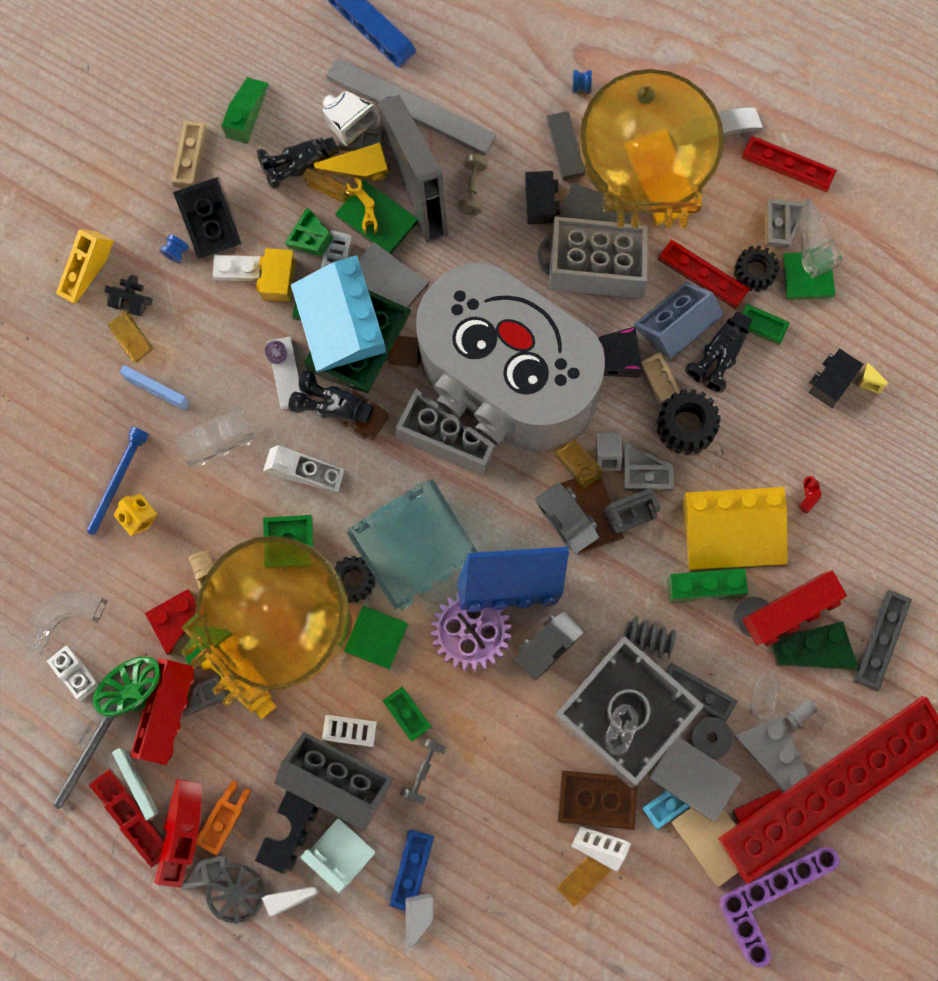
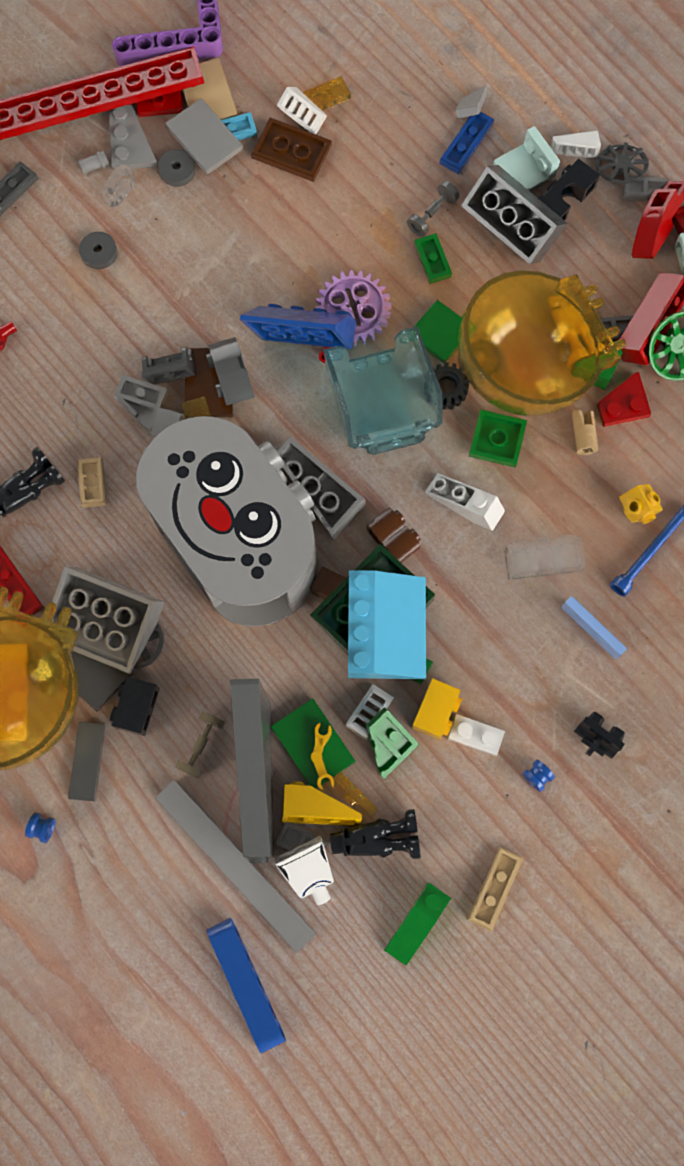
camera: 165 degrees left, 0 degrees up
yellow slope [56,229,114,303] -> none
clear yellow plate [107,311,154,363] -> none
black slope [173,177,242,259] -> none
orange hinge [196,780,252,856] -> none
clear purple bush [265,340,287,364] -> none
white tile [267,336,301,410] -> none
black piece [288,371,375,423] -> none
white slope [322,715,377,747] -> none
light grey tile [359,242,429,308] -> none
dark grey brick [514,611,585,681] -> none
light grey brick [554,636,704,788] -> none
black torso [598,327,642,378] -> none
clear beam [605,704,638,756] -> none
dark grey piece [622,616,676,660] -> none
sand blue slope [634,282,724,359] -> none
black tyre [657,389,721,455] -> none
dark grey tile [666,663,738,722] -> none
green arch [667,569,748,603] -> none
yellow slope [682,487,788,571] -> none
red brick [742,570,847,647] -> none
dark green wing [771,621,859,670] -> none

